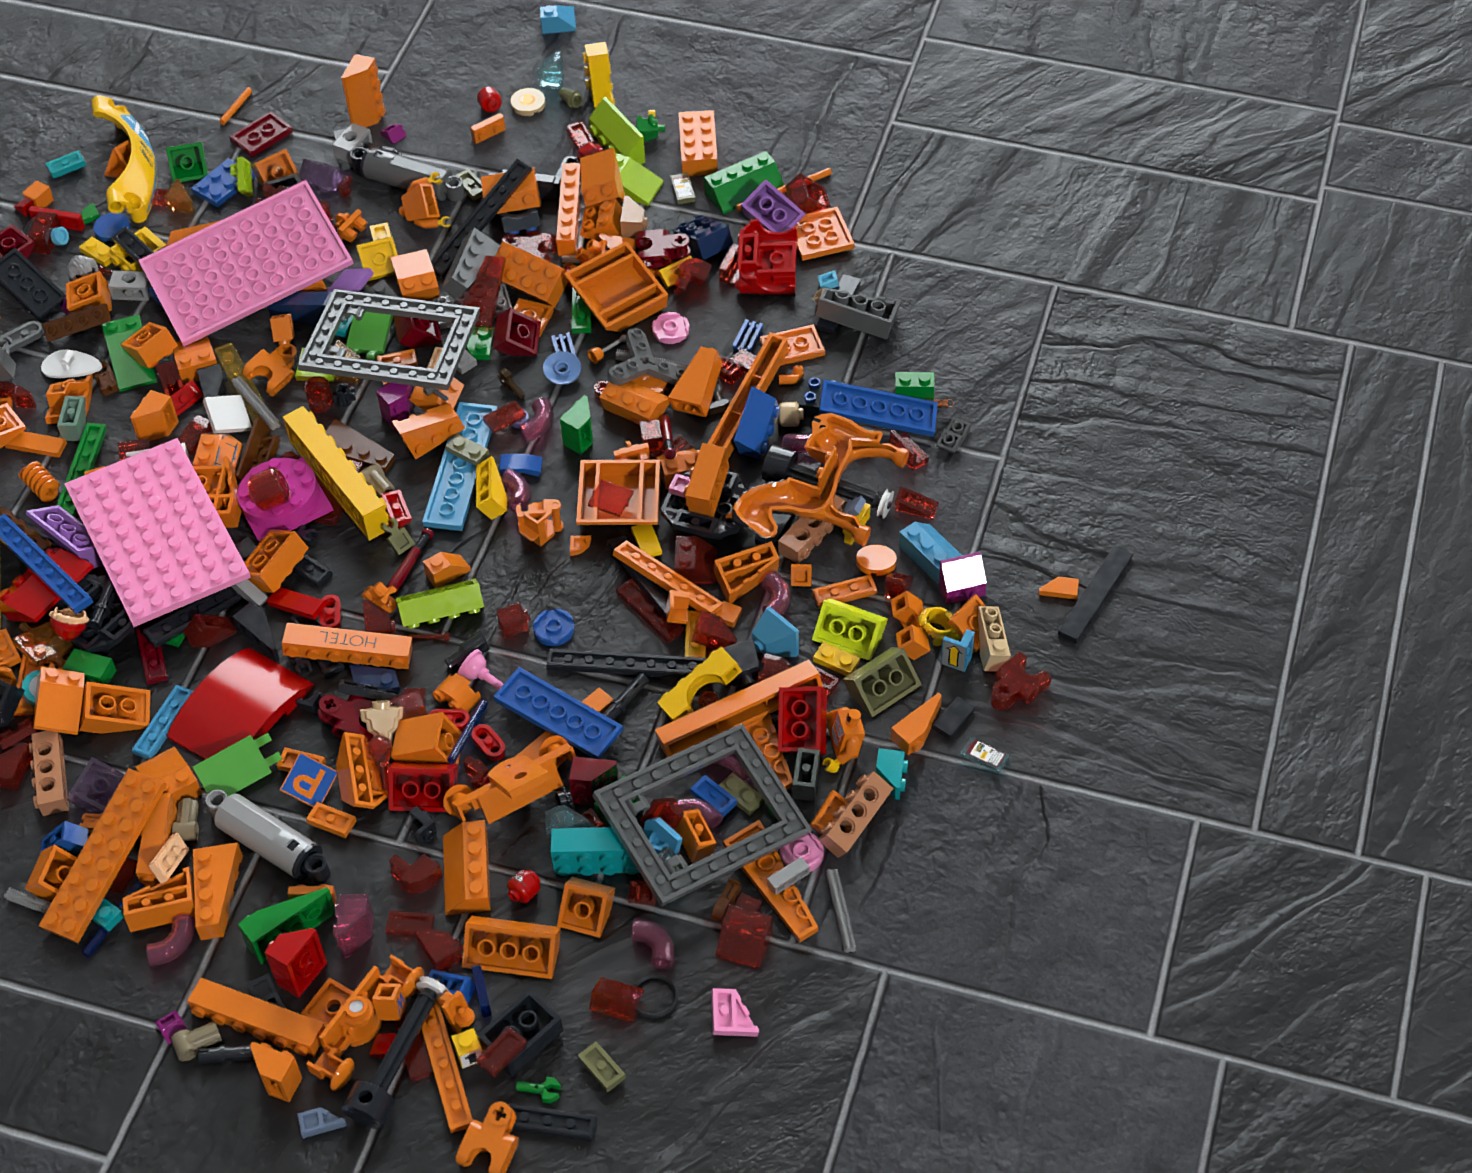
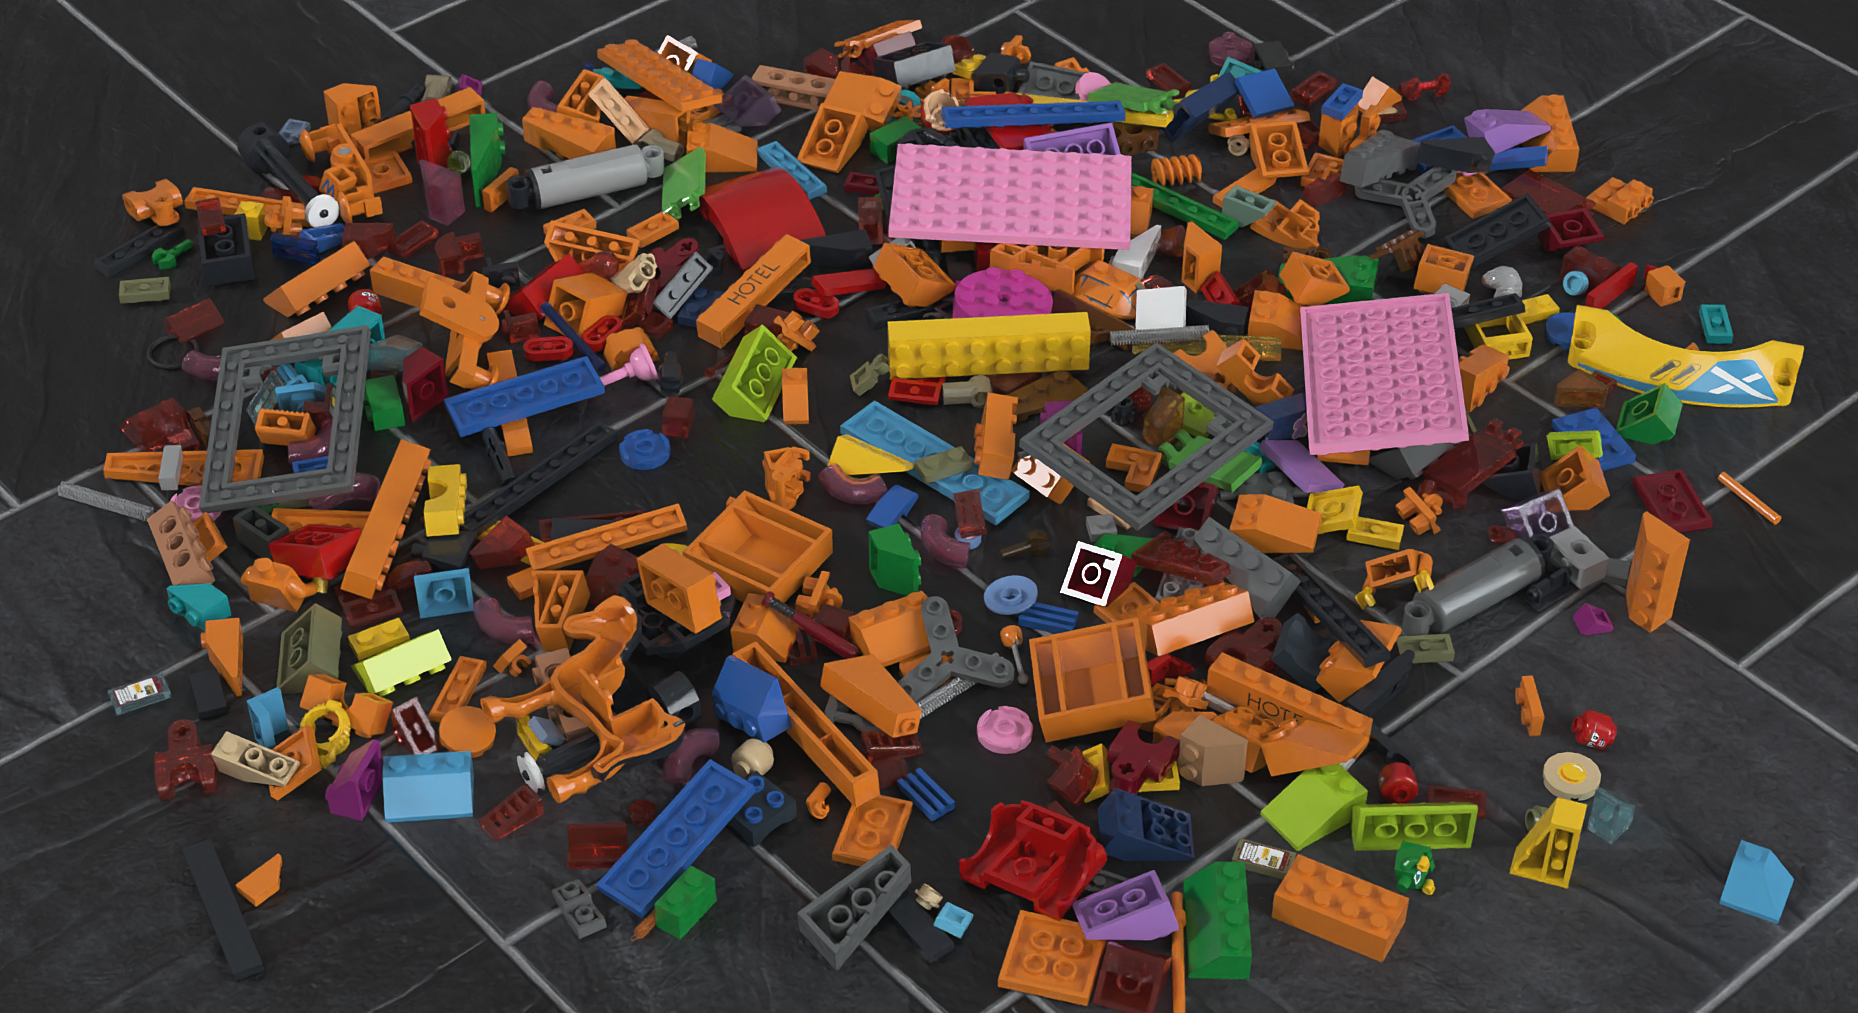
camera: 120 degrees right, 10 degrees down
white shield [41,349,102,378] -> none
clear red head [248,467,291,511] -> none
blue piece [280,752,337,807] -> none
dark red piece [386,528,434,594] -> none
clear red piece [588,480,634,517] -> none
orange panel [666,590,691,624] -> none
bright pink wing [711,988,759,1036] -> none

